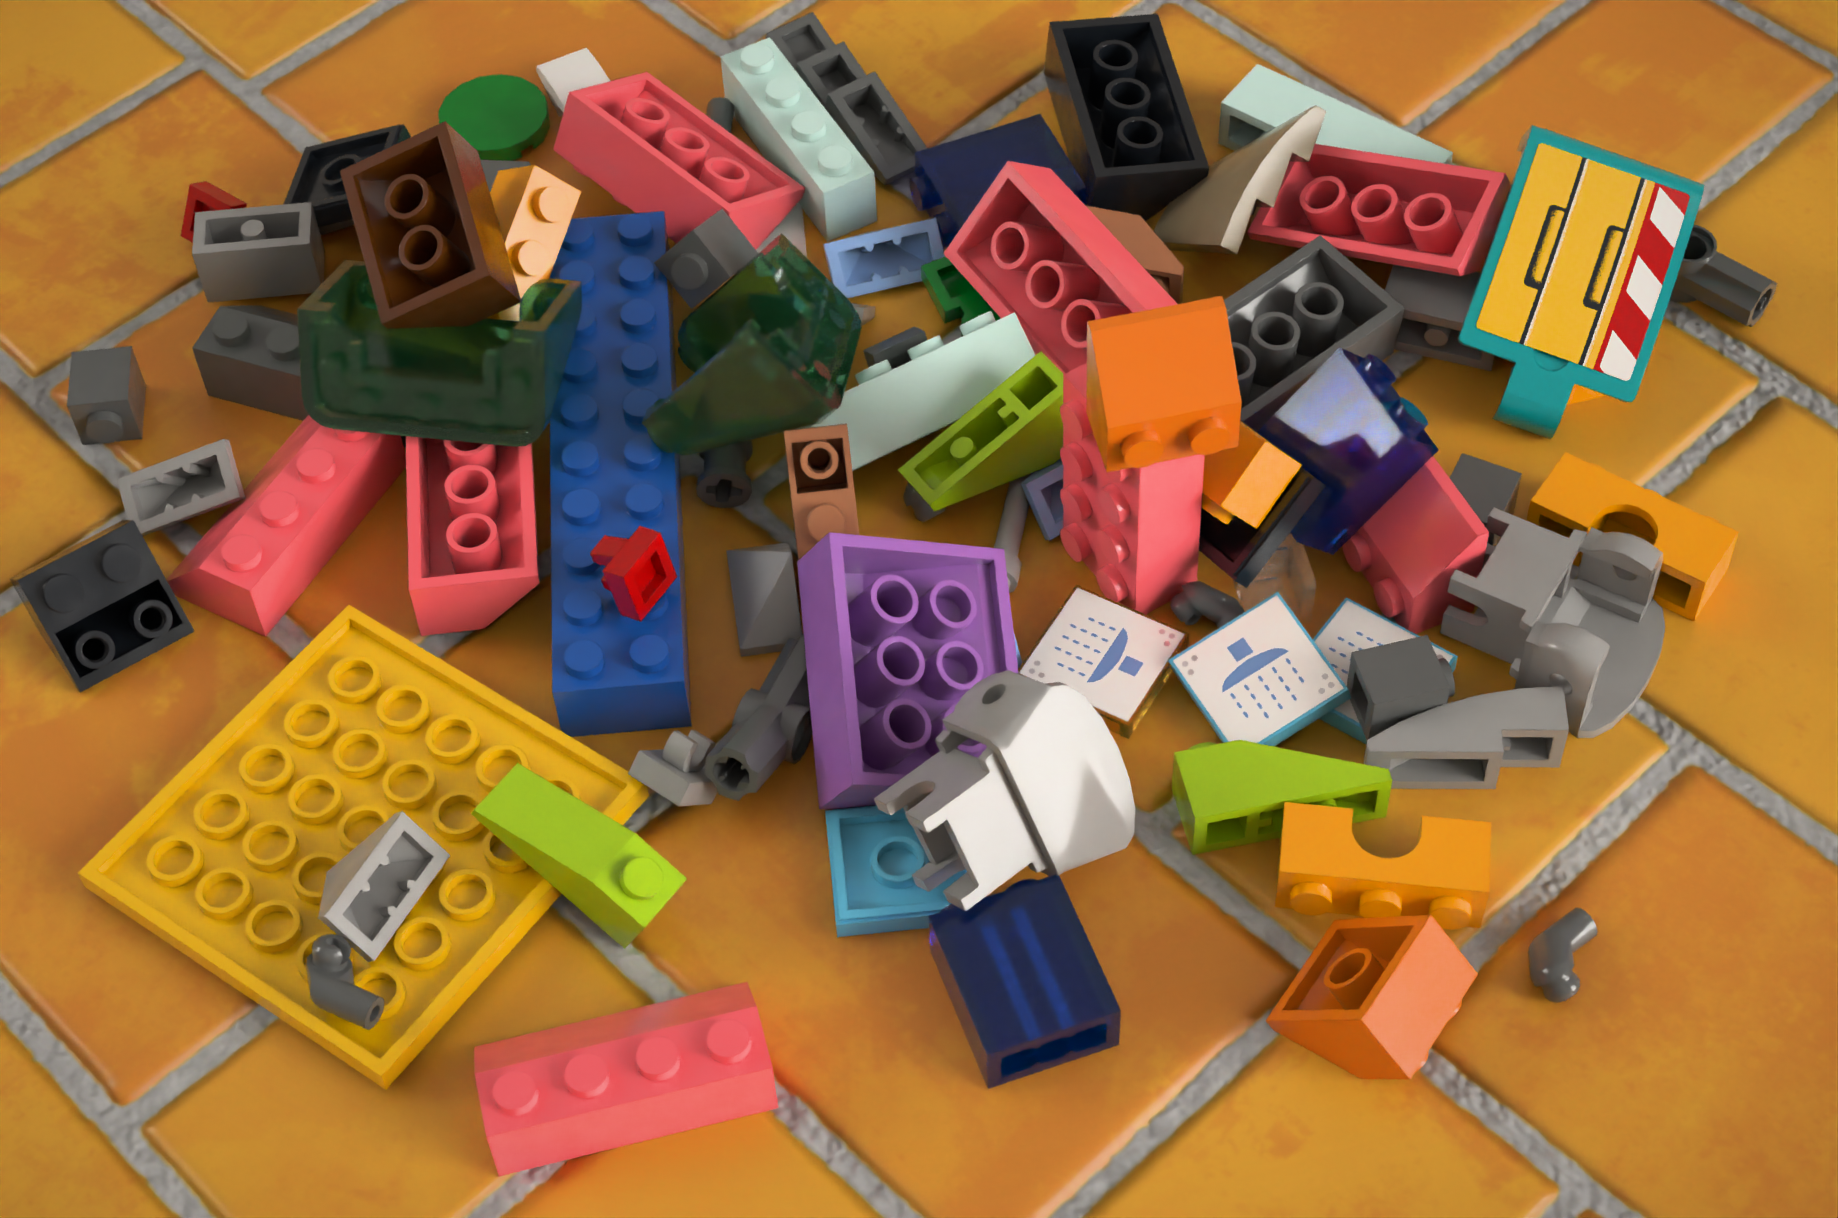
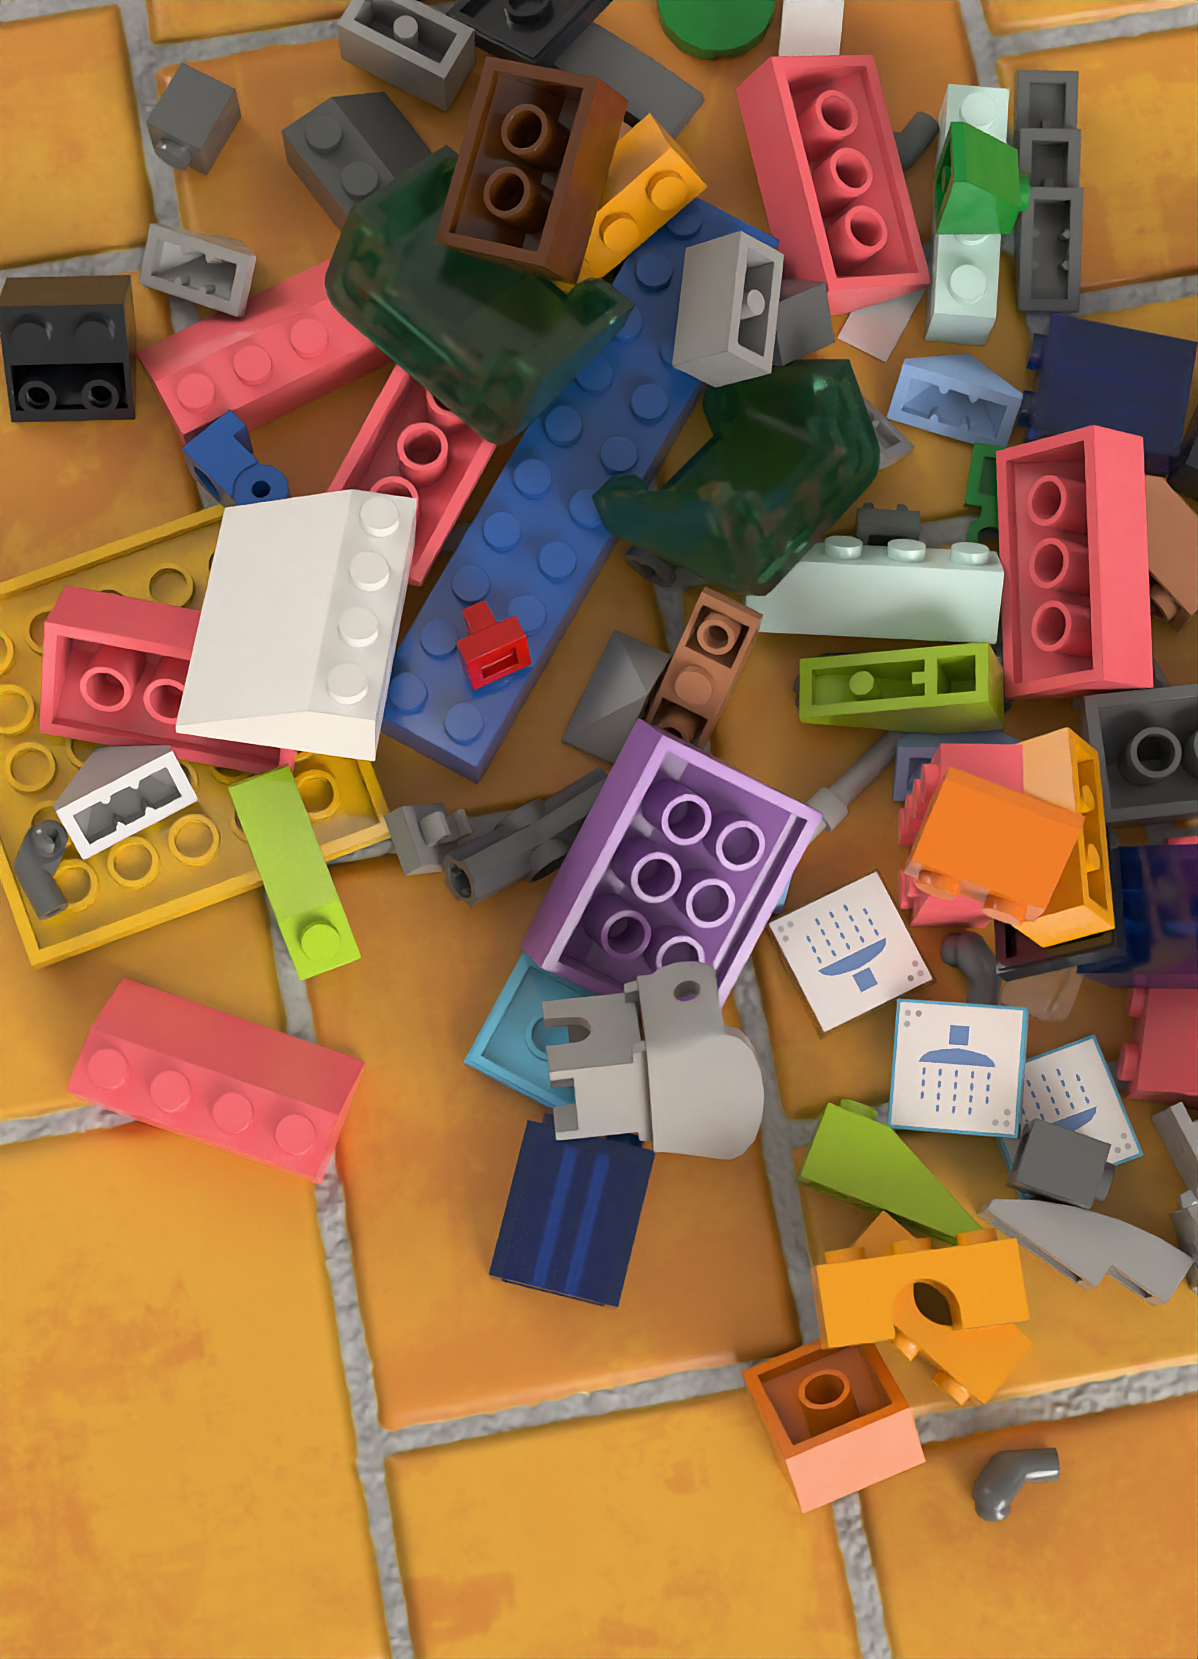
camera: 25 degrees right, 25 degrees up
none -> coral slope [39,585,298,774]
none -> white slope [176,489,417,761]
none -> blue leg [182,410,292,508]
none -> light grey brick [672,231,784,388]
none -> light orange arch [810,1228,1030,1350]
none -> green slope [934,122,1030,235]

